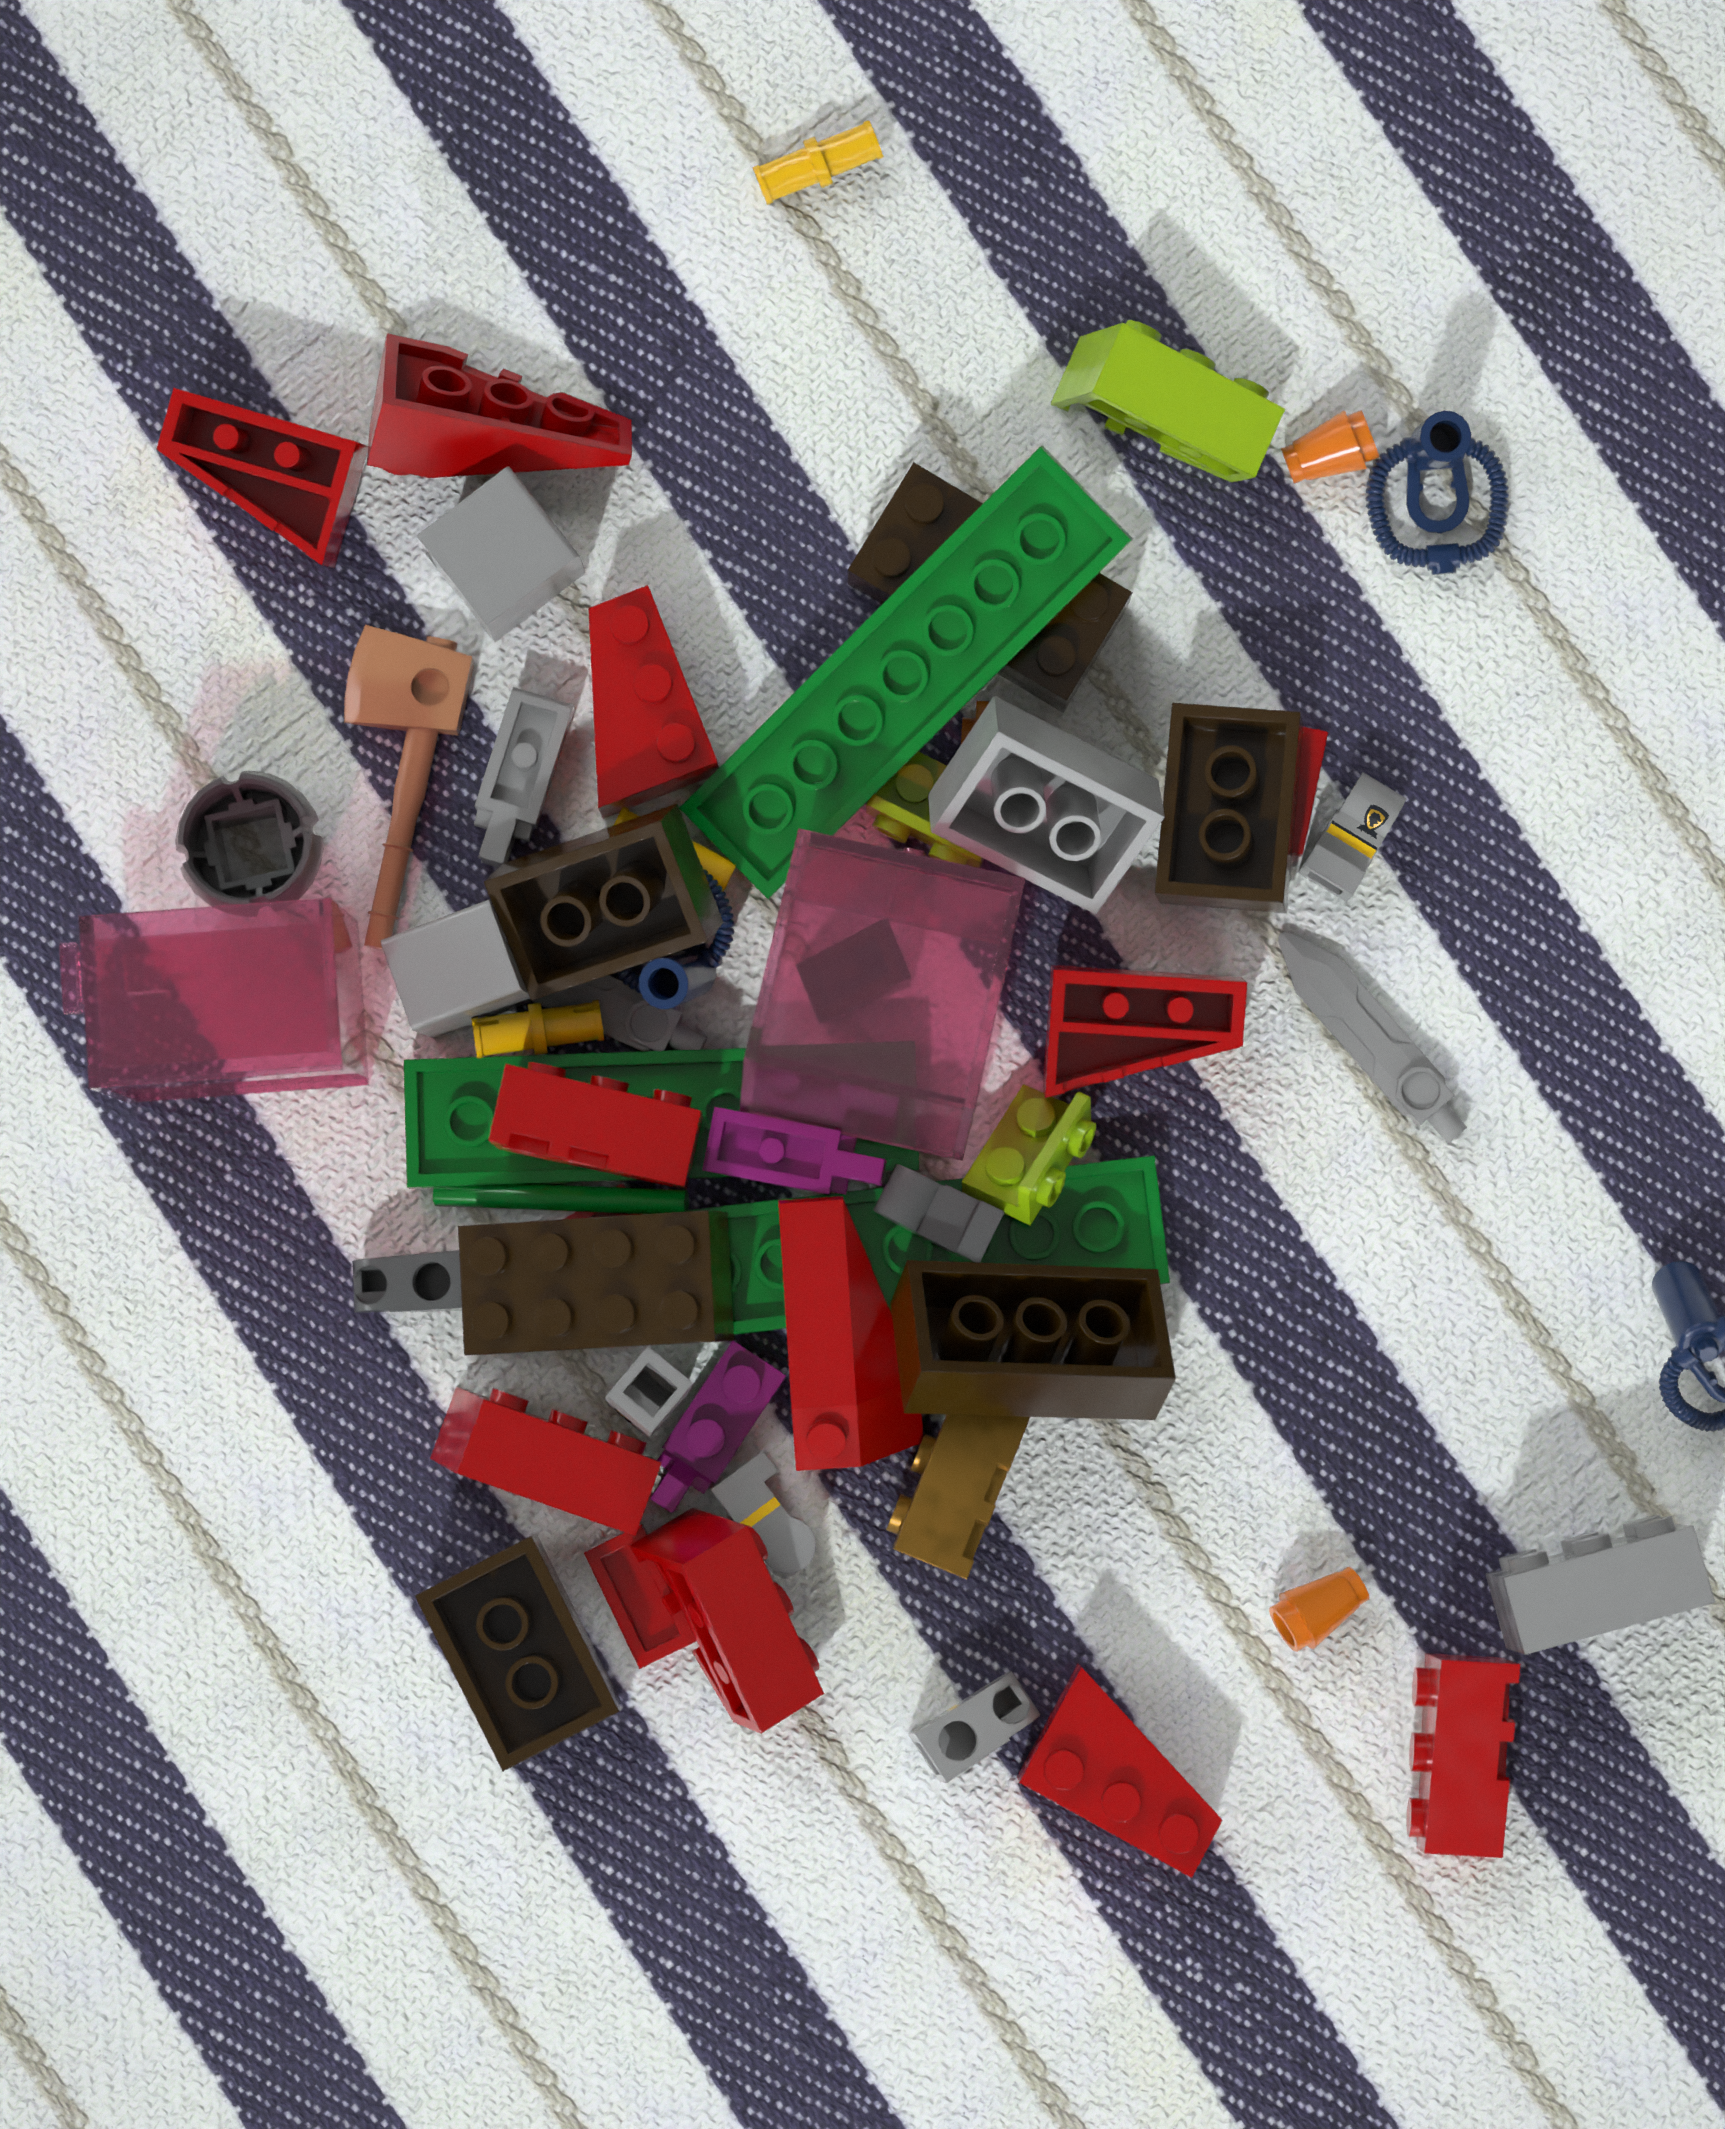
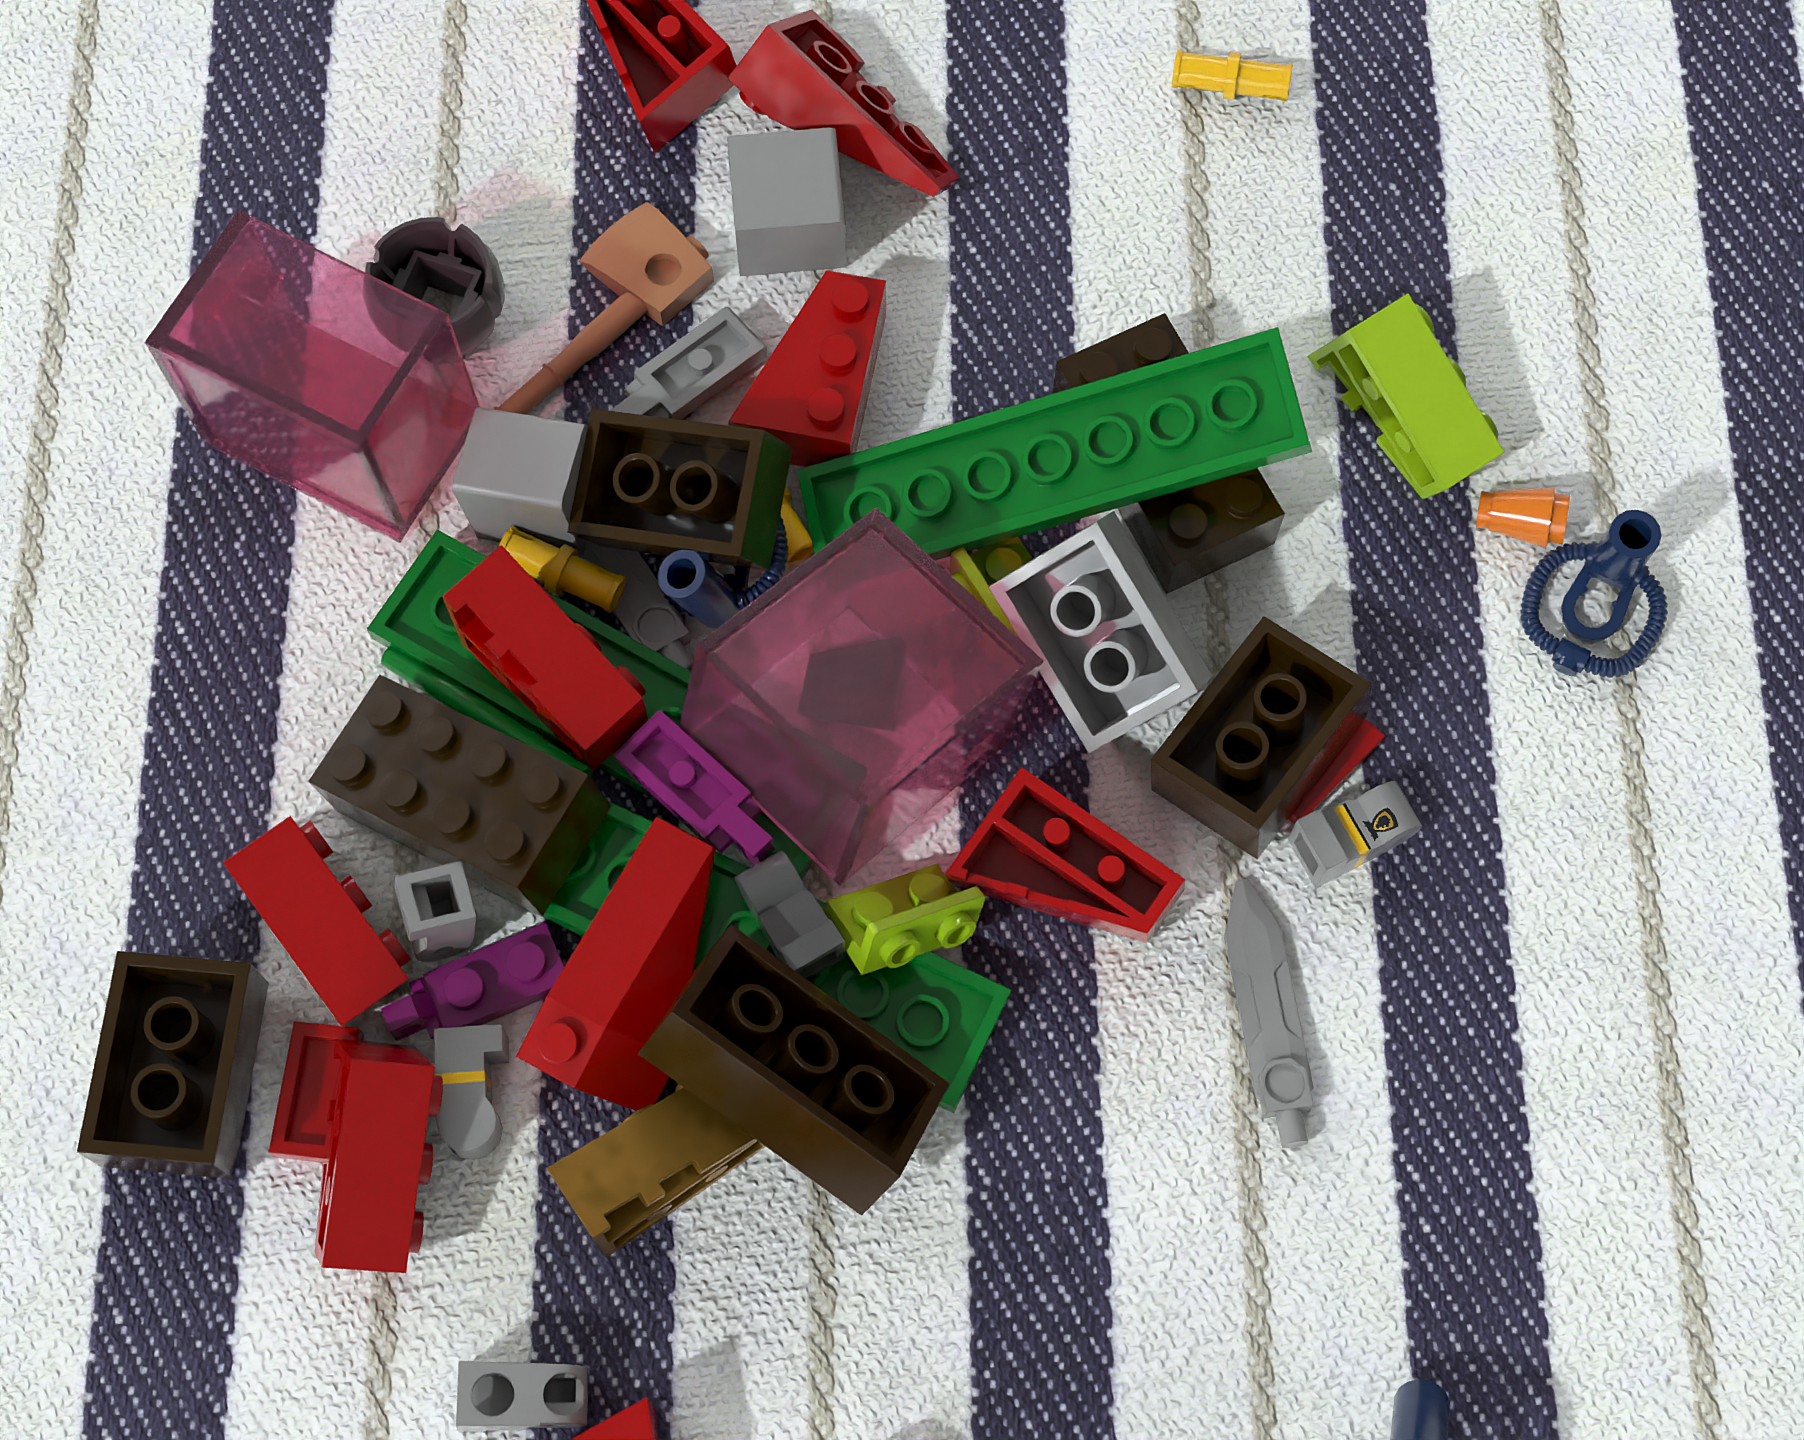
camera: 30 degrees right, 15 degrees down
dark grey leg [352,1250,462,1313] -> none

